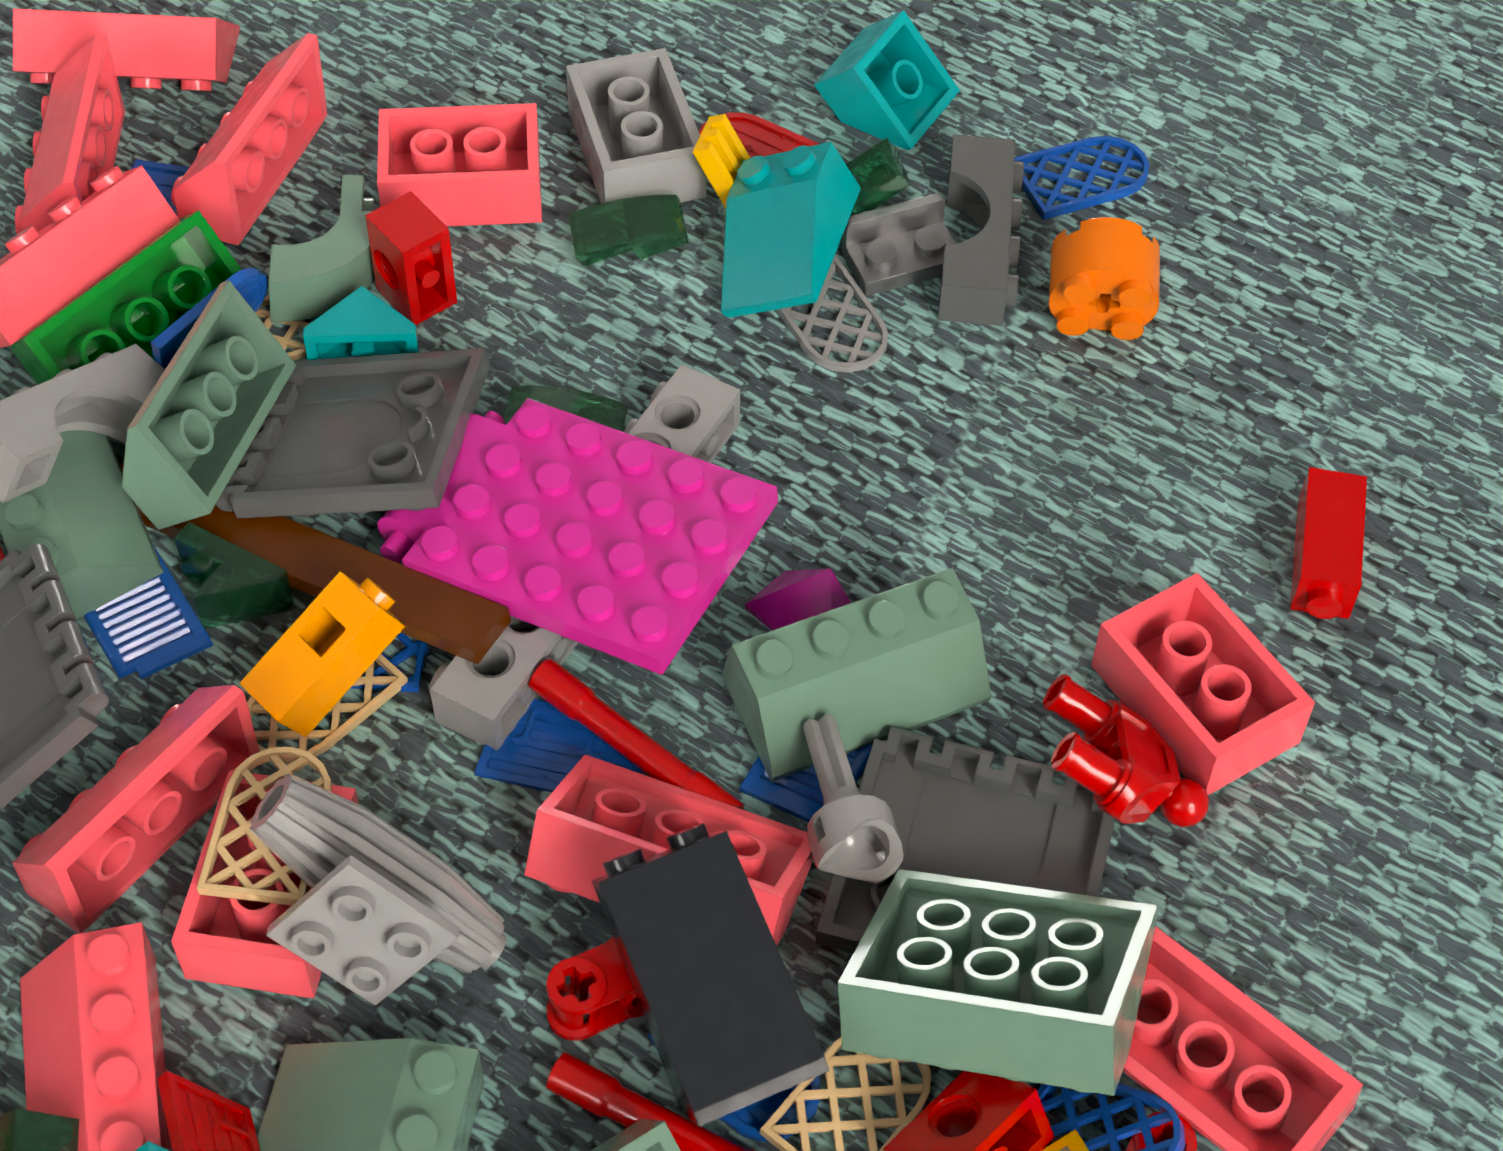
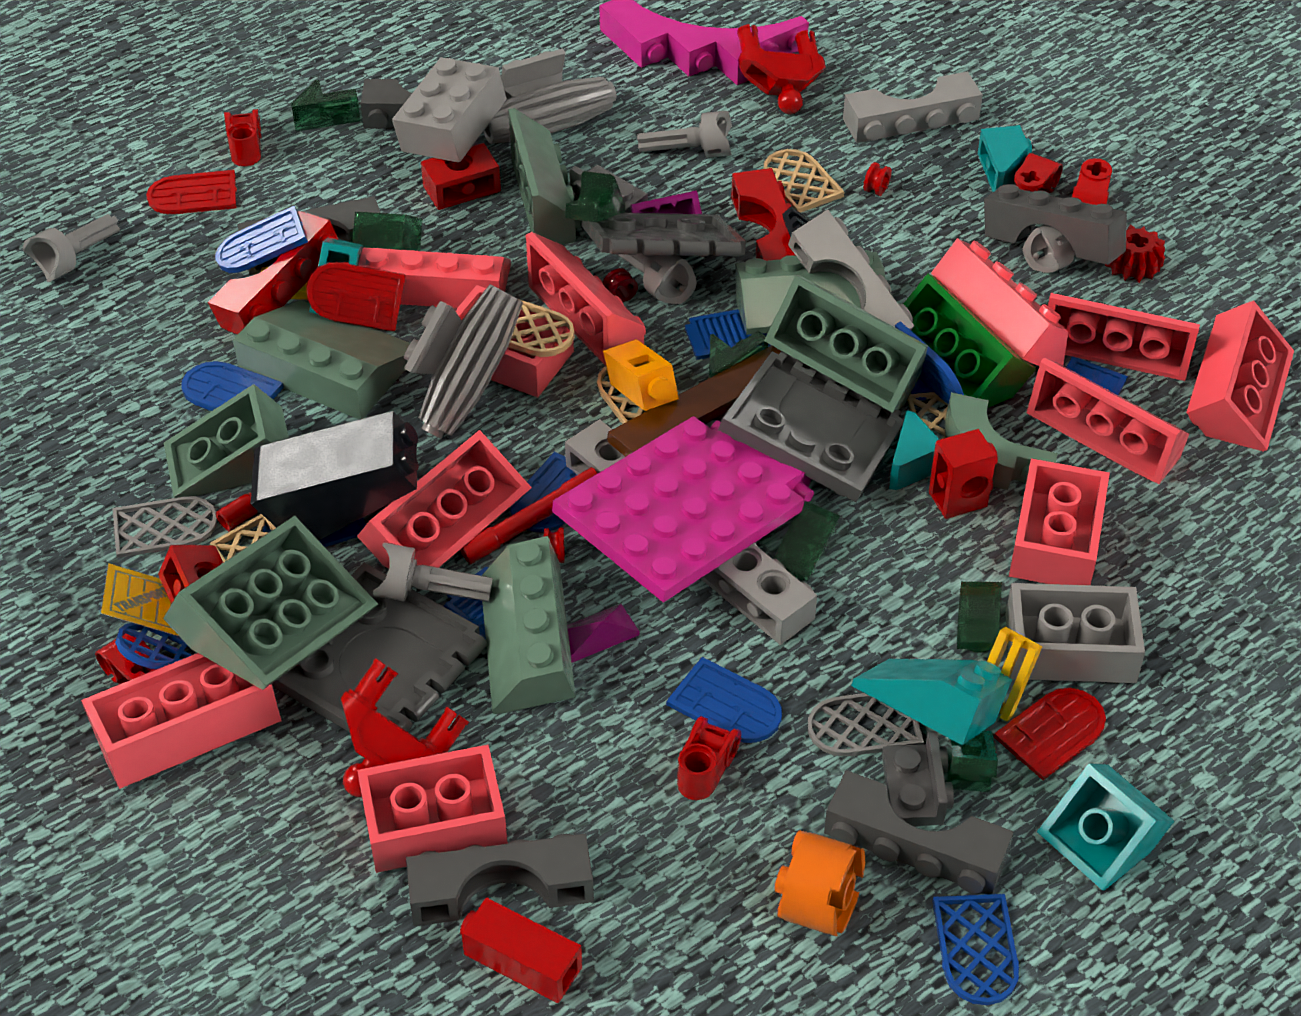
camera: 110 degrees right, 5 degrees down
none -> dark grey arch [406,834,594,926]
none -> red bush [544,527,565,563]
none -> dark red bush [602,268,638,302]
none -> blue window [666,657,782,743]
none -> red piece [677,716,742,800]

